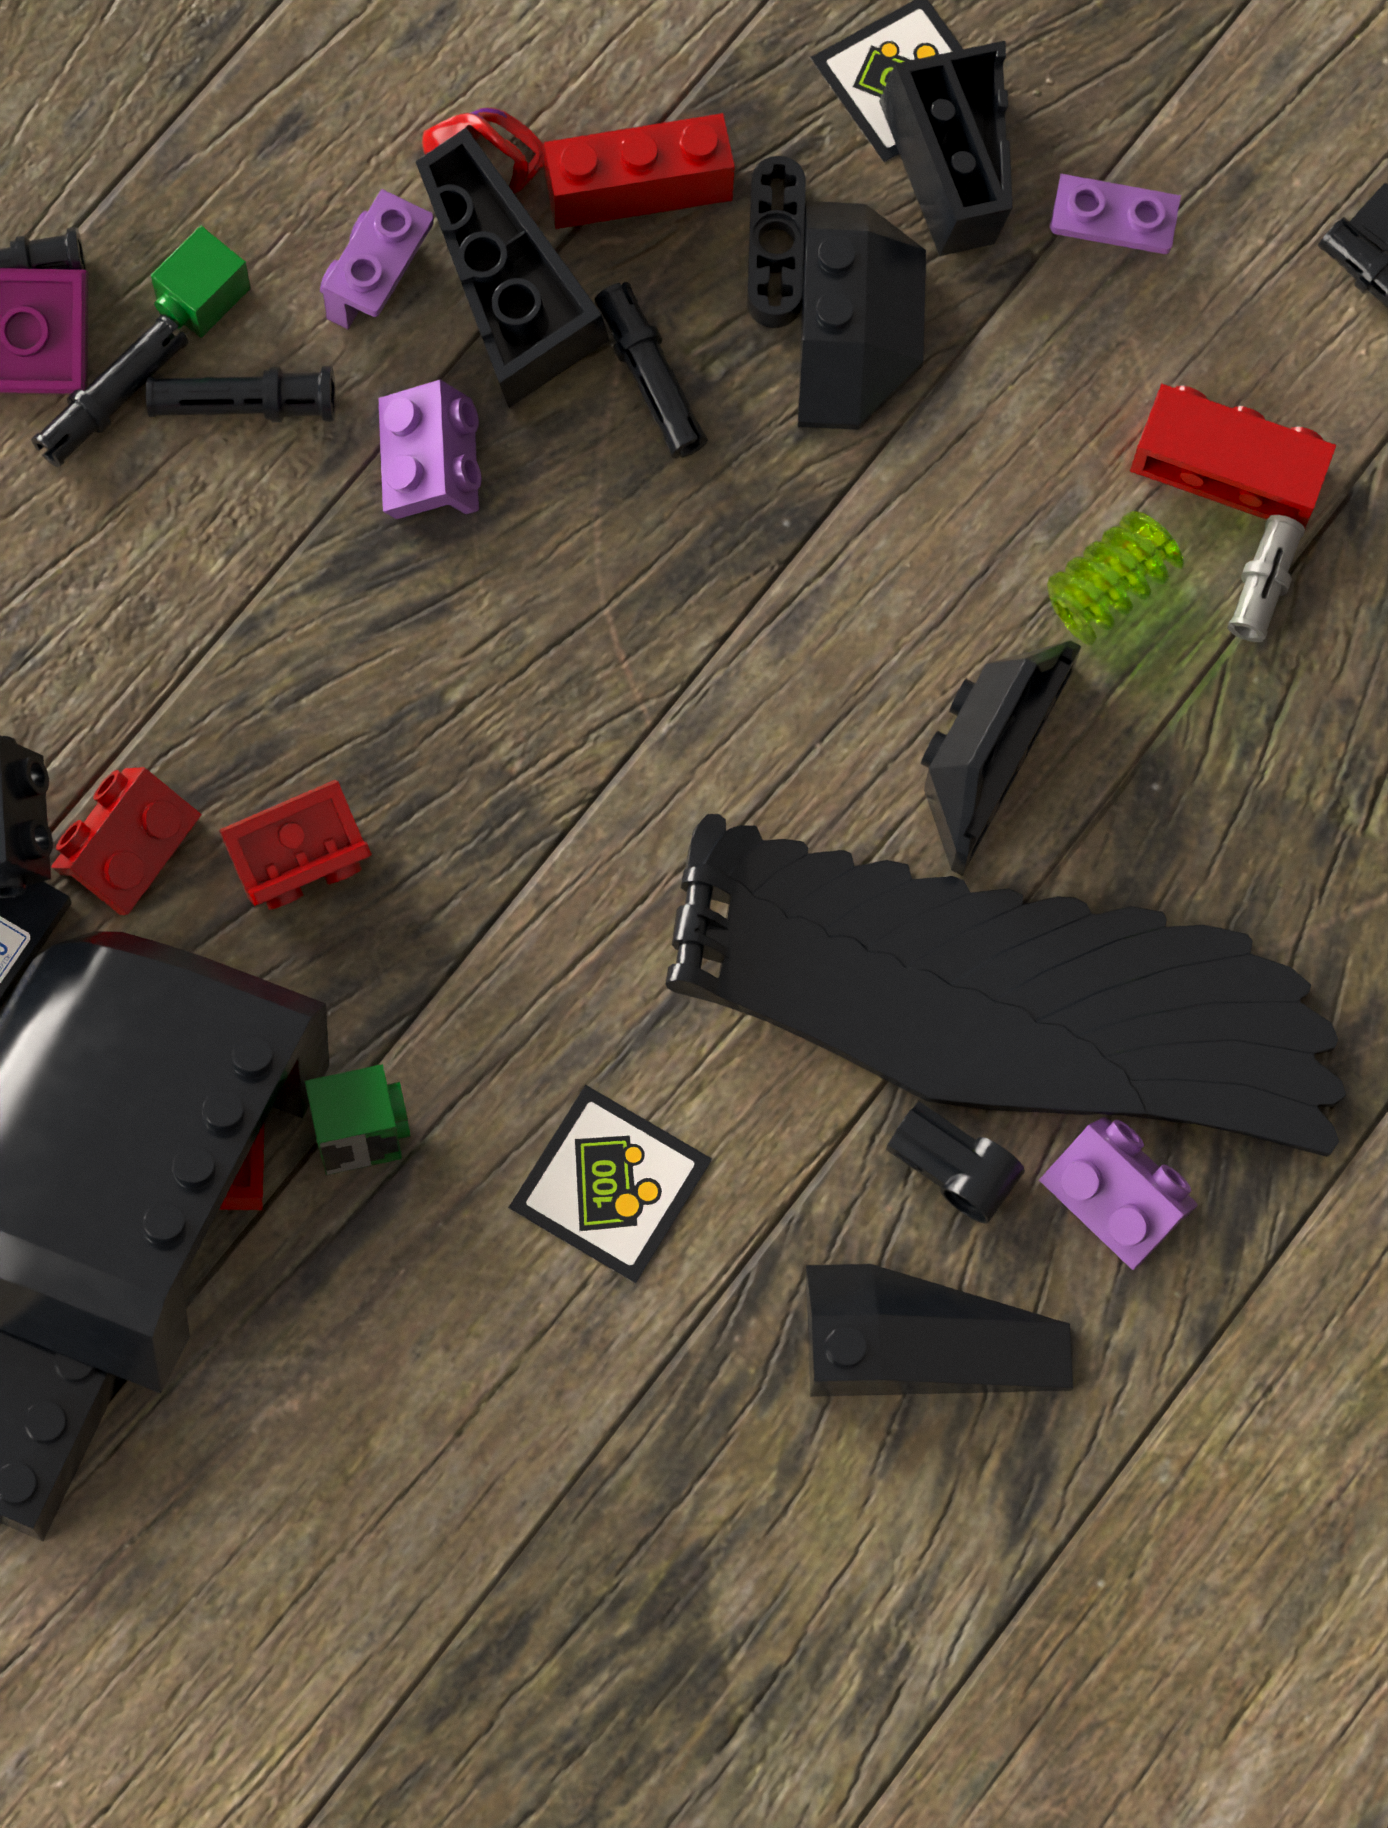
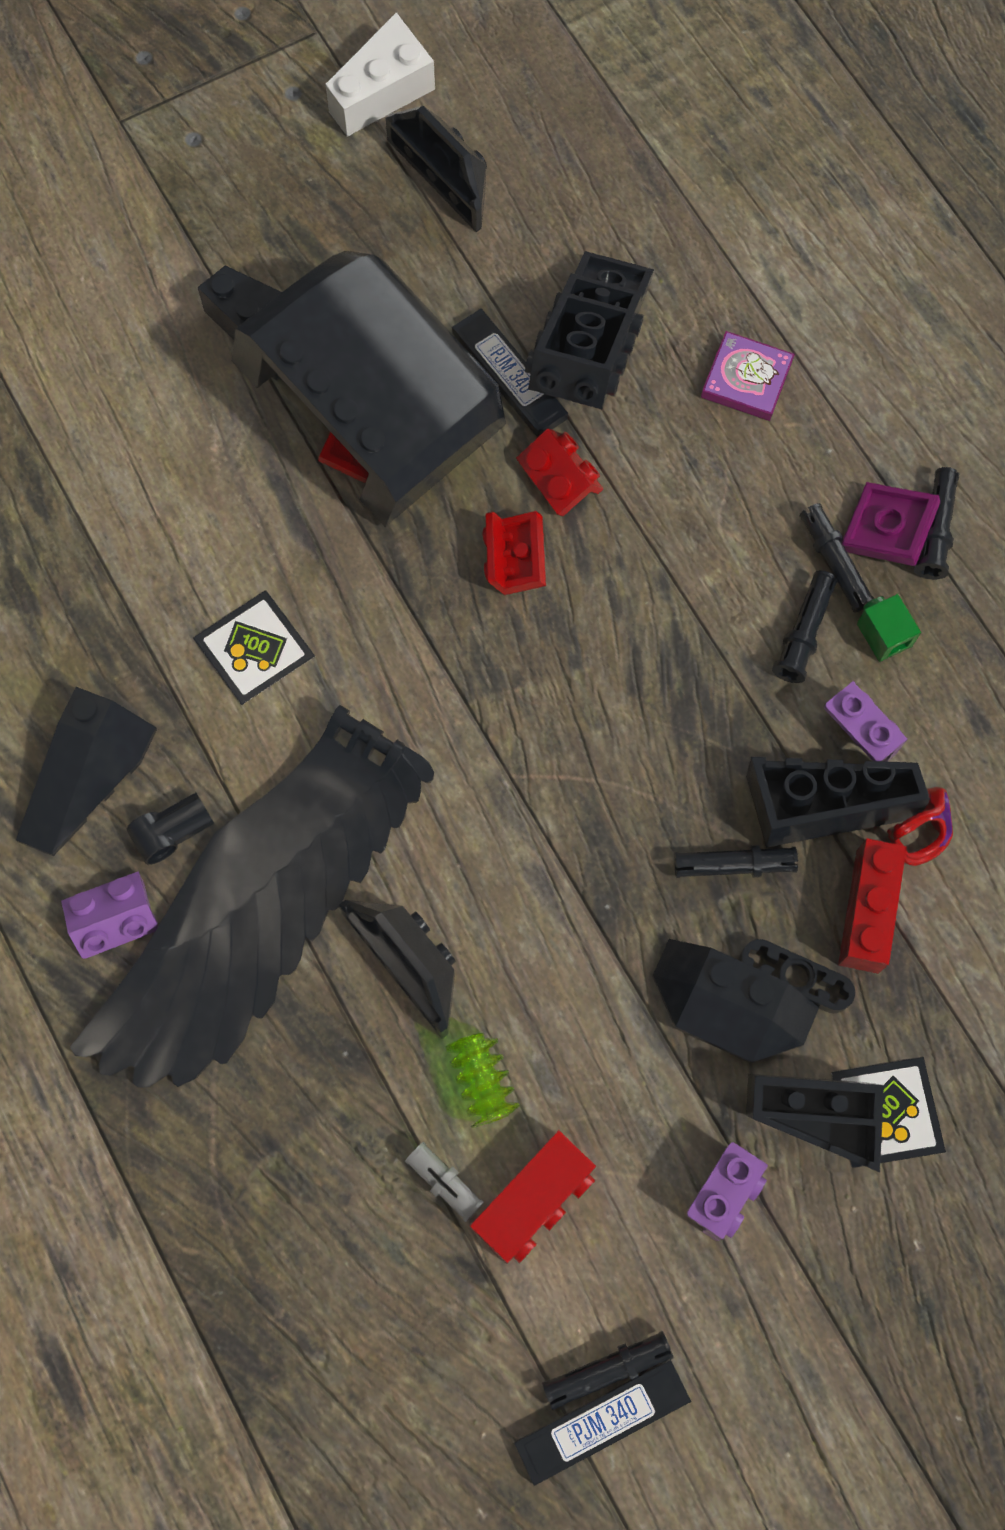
camera: 115 degrees right, 0 degrees up
green brick [305,1064,411,1175] -> none
medium lavender bracket [378,380,481,519] -> none

